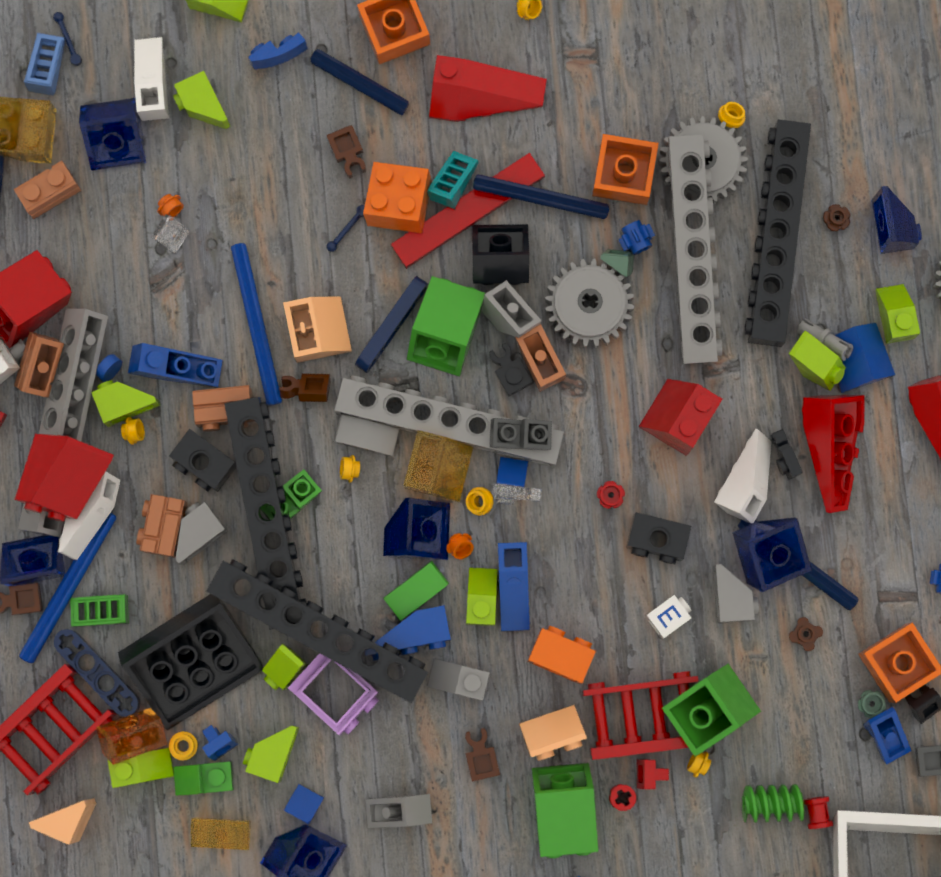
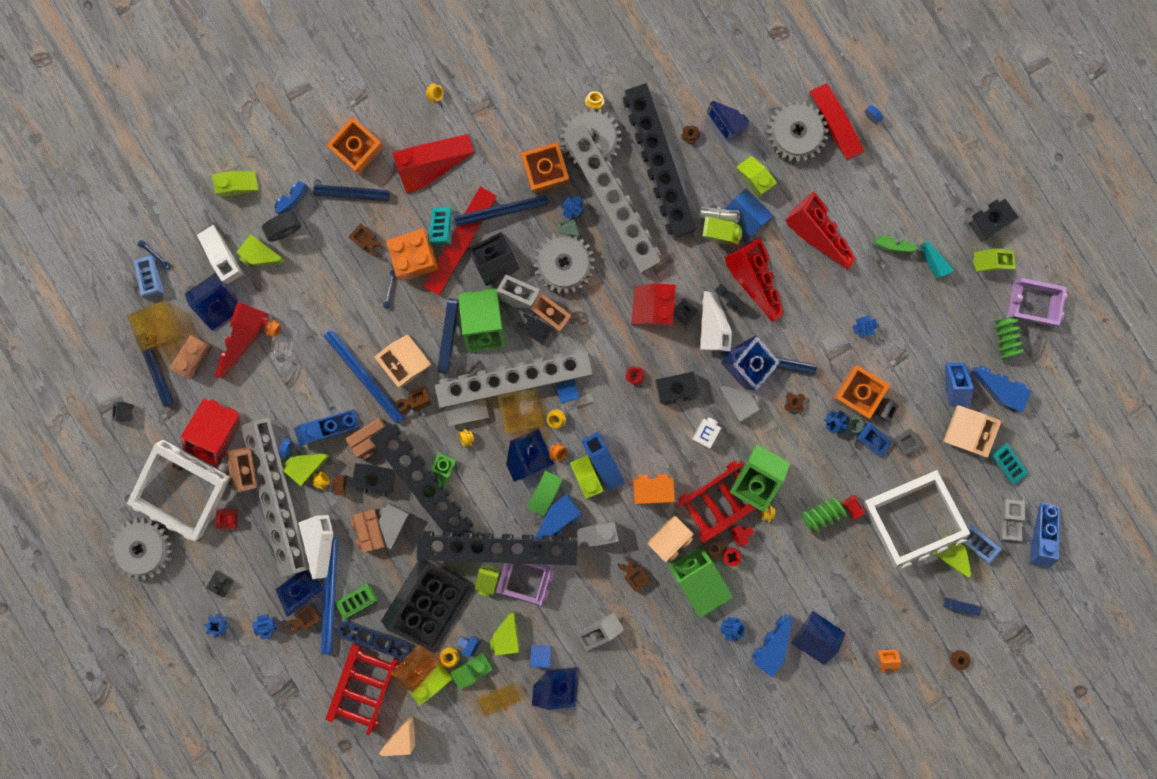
camera: 25 degrees left, 5 degrees up
red slope [14,434,114,522] -> none
dark grey slope [490,418,552,450] -> none
none -> red wedge [215,302,270,379]
none -> black tyre [262,211,301,242]
none -> reddish brown plate [332,475,347,495]
none -> black tile [673,298,699,326]
none -> reddish brown plate [704,539,724,558]
none -> blue gear [824,410,850,434]

